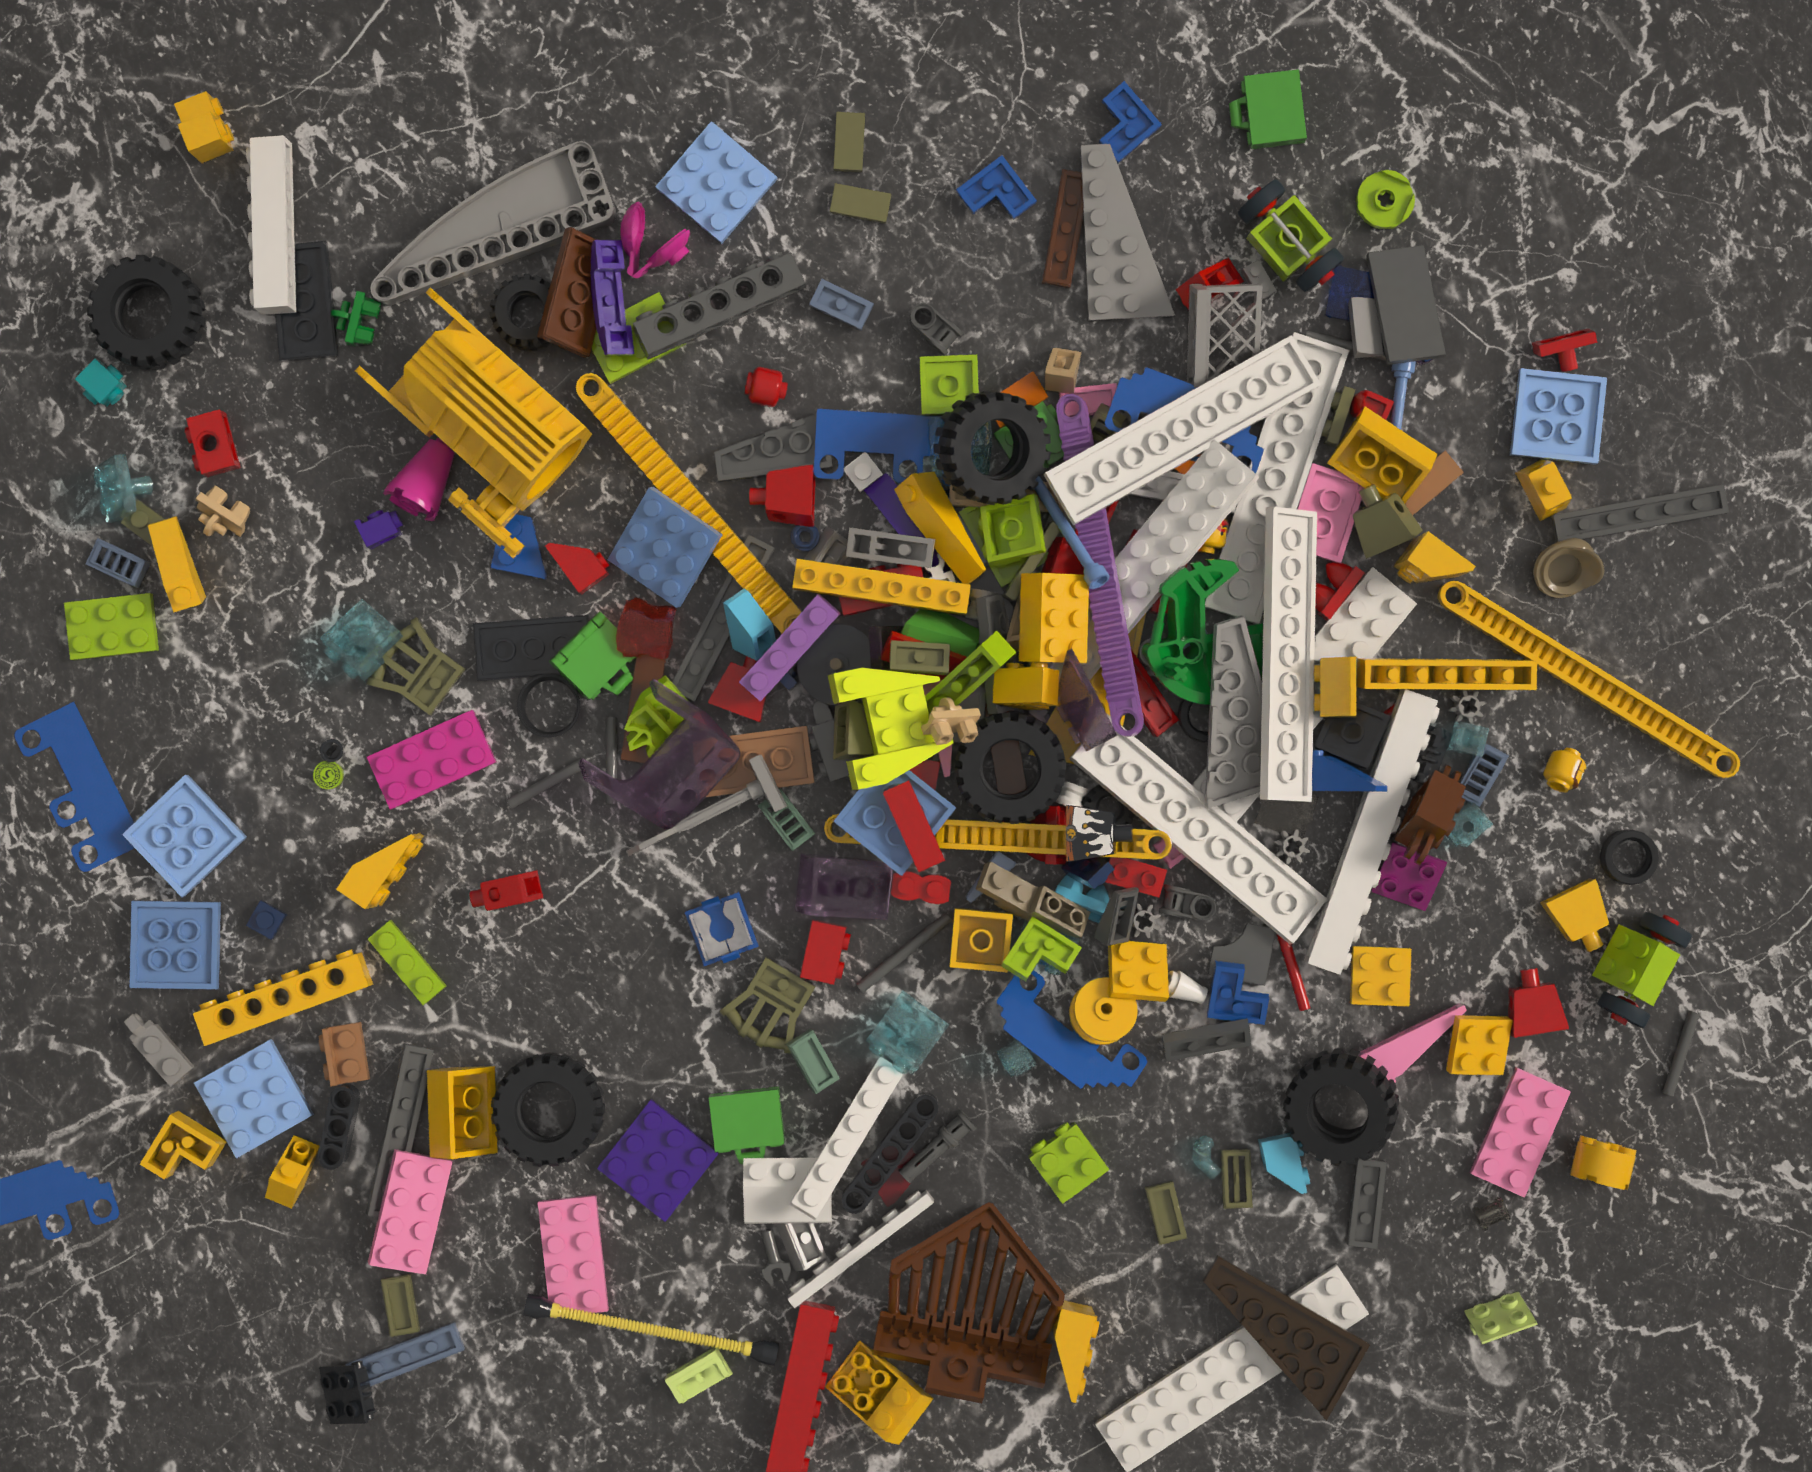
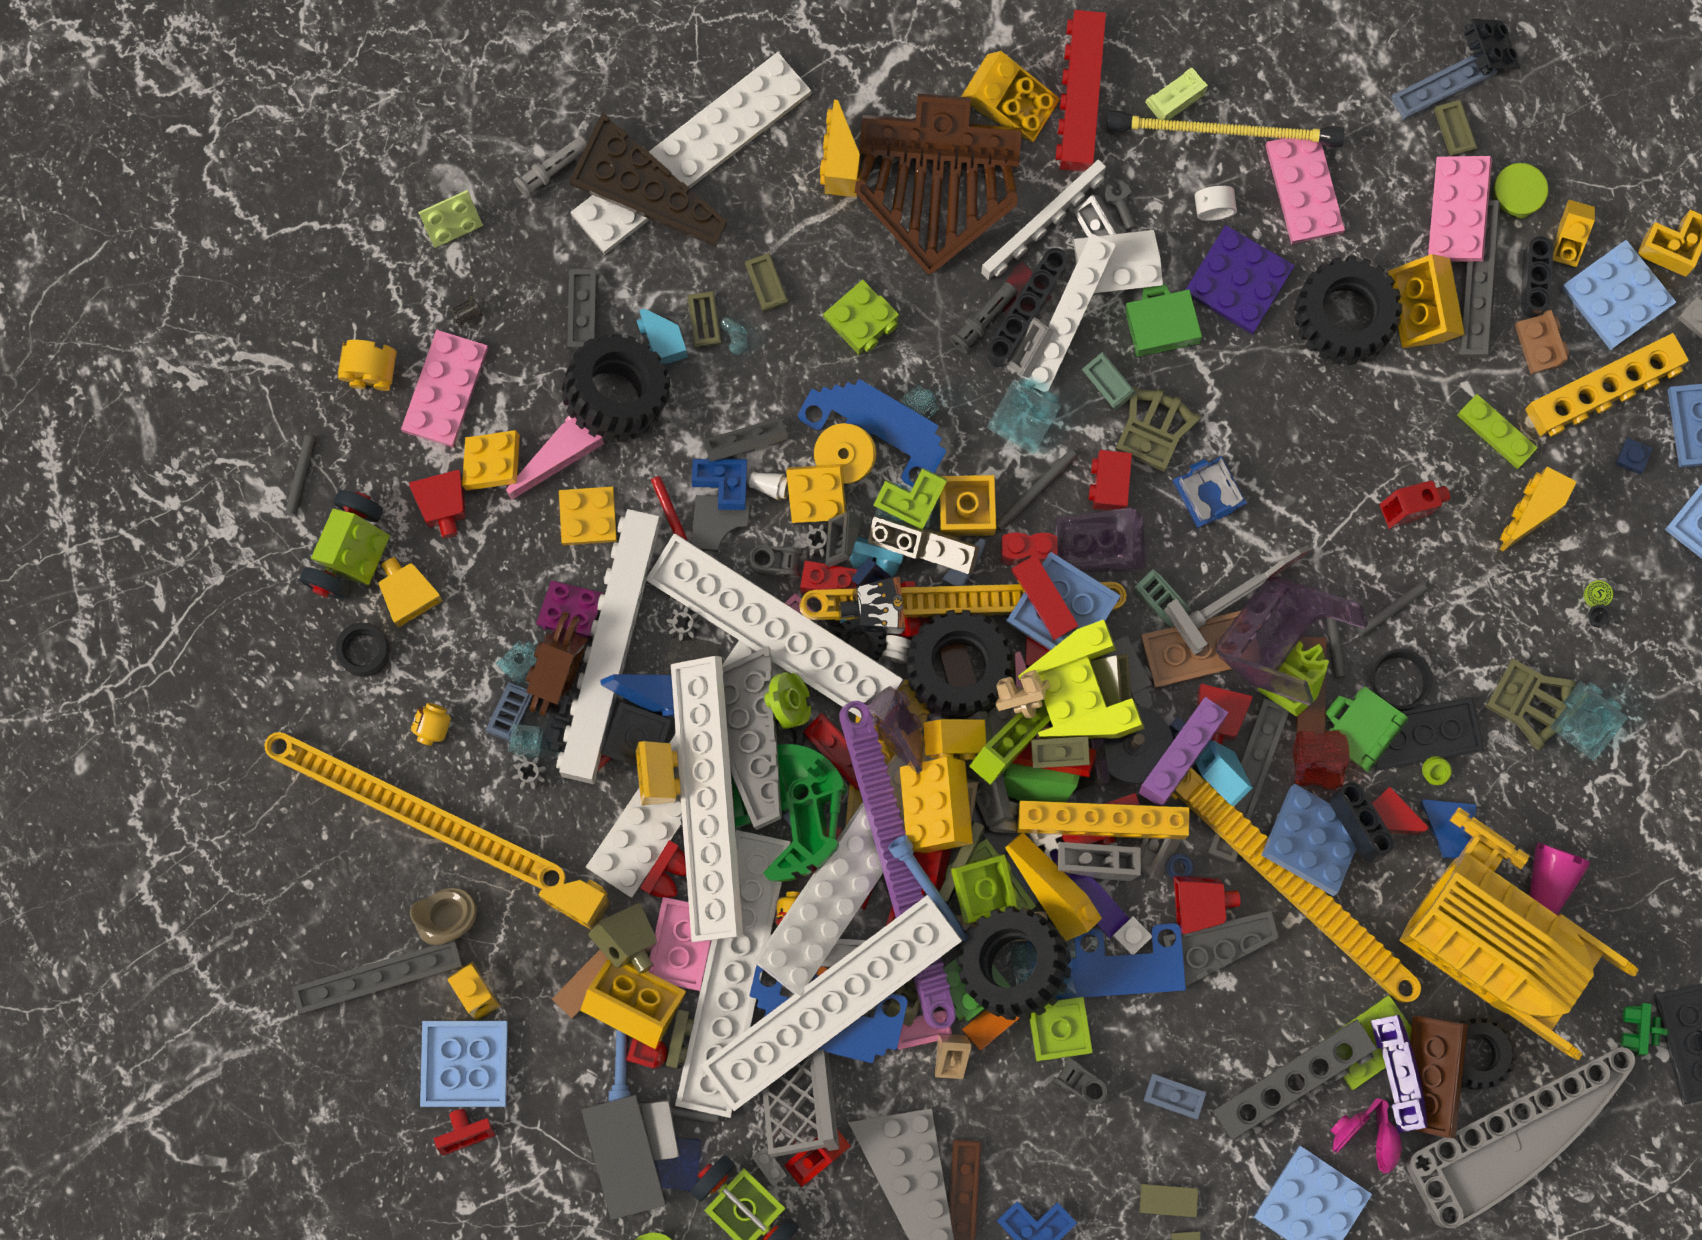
camera: 170 degrees right, 10 degrees down
dark purple brick [354,510,403,550] -> none
dark pink plate [367,710,497,810] -> none
red head [744,367,788,407] -> none
yellow brick [1357,658,1537,690] -> none
none -> light grey pin [513,136,587,199]
none -> lime plate [764,672,811,729]
none -> light grey tile [1008,317,1055,378]
none -> white piece [1195,186,1237,221]
none -> black beam [1330,782,1394,863]
none -> lime tile [1422,756,1452,785]
none -> lime tile [1492,163,1548,219]

